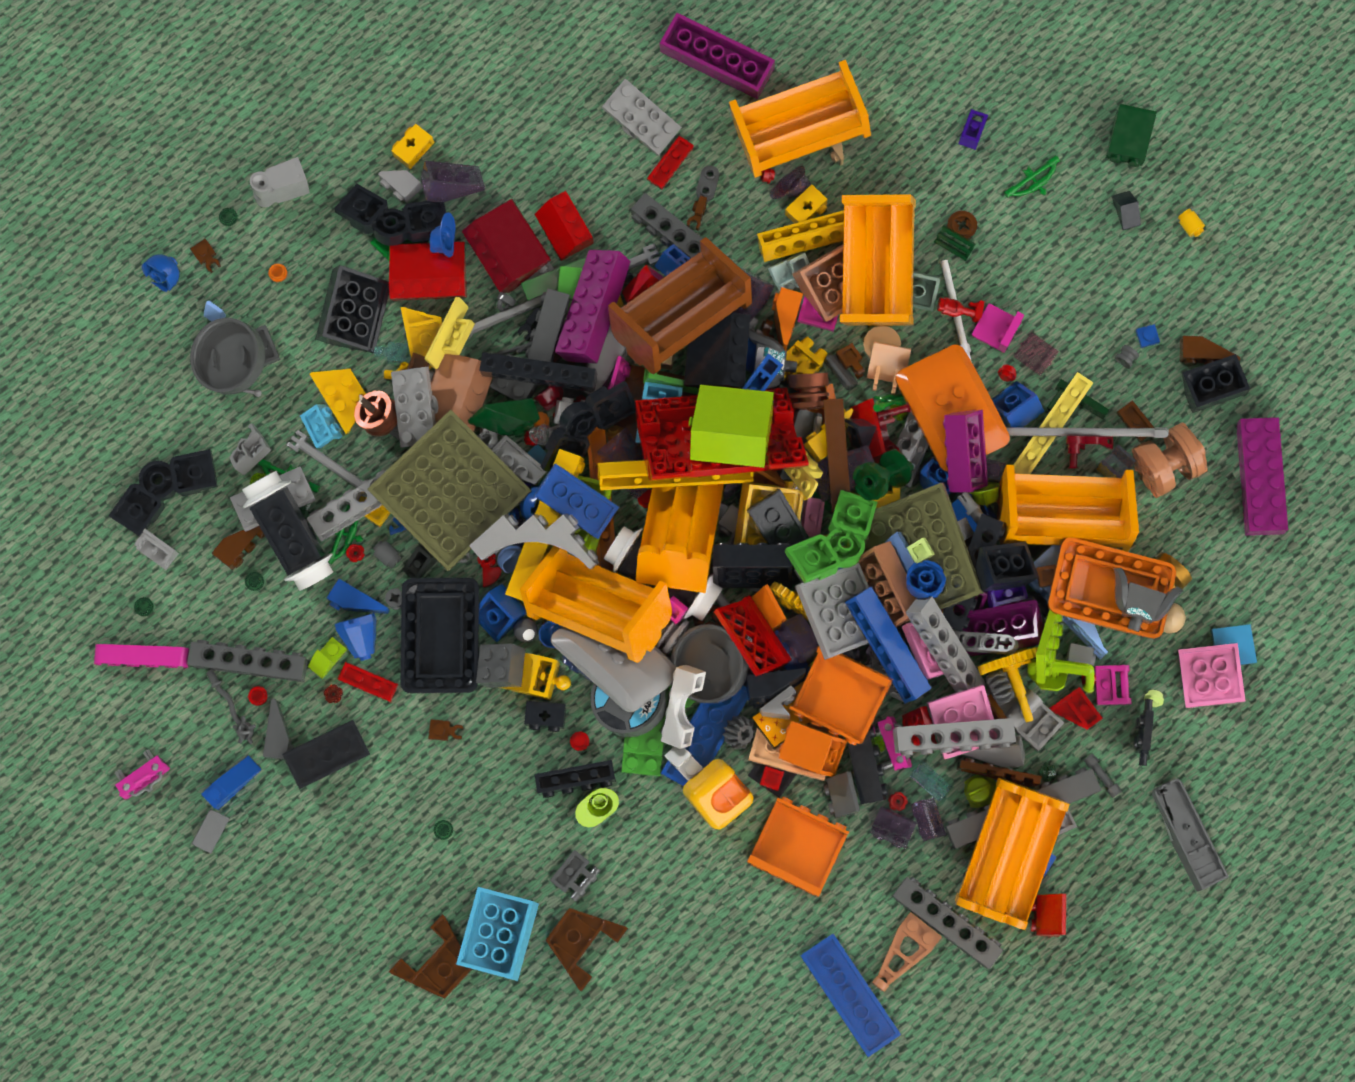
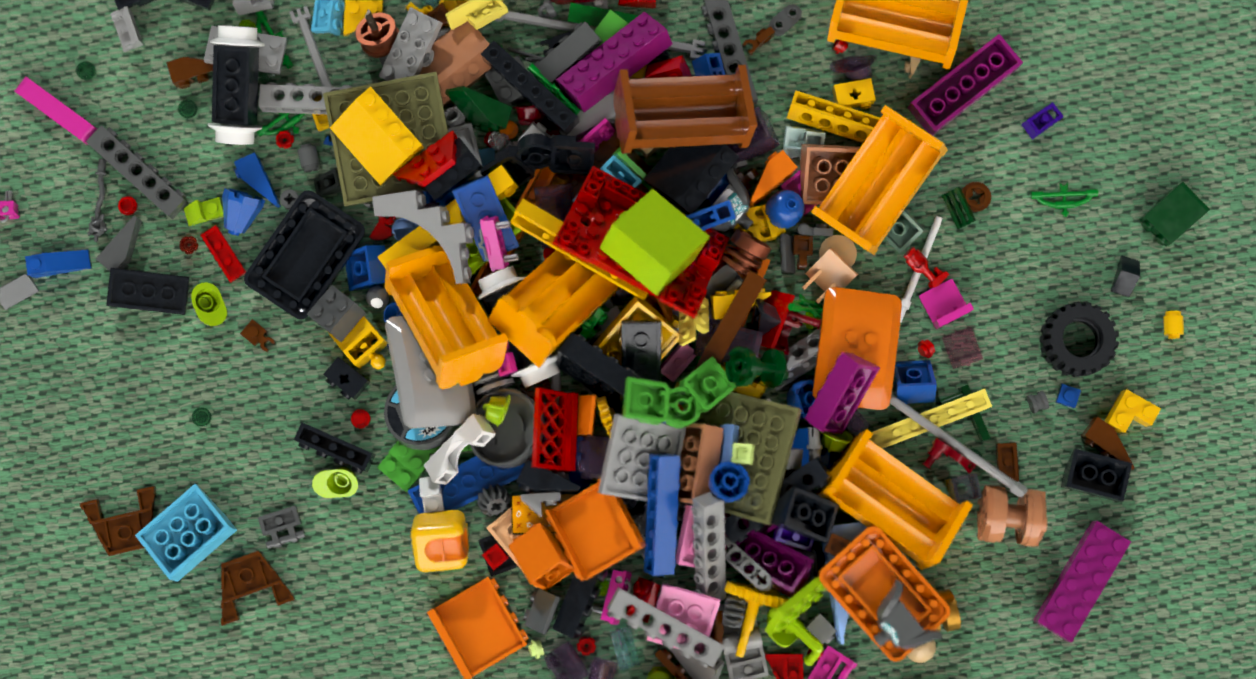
camera: 30 degrees right, 5 degrees up
none -> lime piece [191,282,227,326]
none -> yellow slope [330,86,424,186]
none -> red wing [393,130,457,187]
none -> black slope [425,137,482,203]
none -> dark pink piece [478,216,518,272]
none -> lime piece [483,394,510,427]
none -> green piece [527,63,581,115]
none -> yellowish green plate [528,639,544,659]
none -> green plate [580,305,610,341]
none -> blue cylinder [765,189,805,229]
none -> dark grey plate [797,223,833,236]
none -> magenta brick [908,34,1023,136]
none -> black tyre [1040,302,1119,377]
none -> yellow brick [1105,389,1161,434]

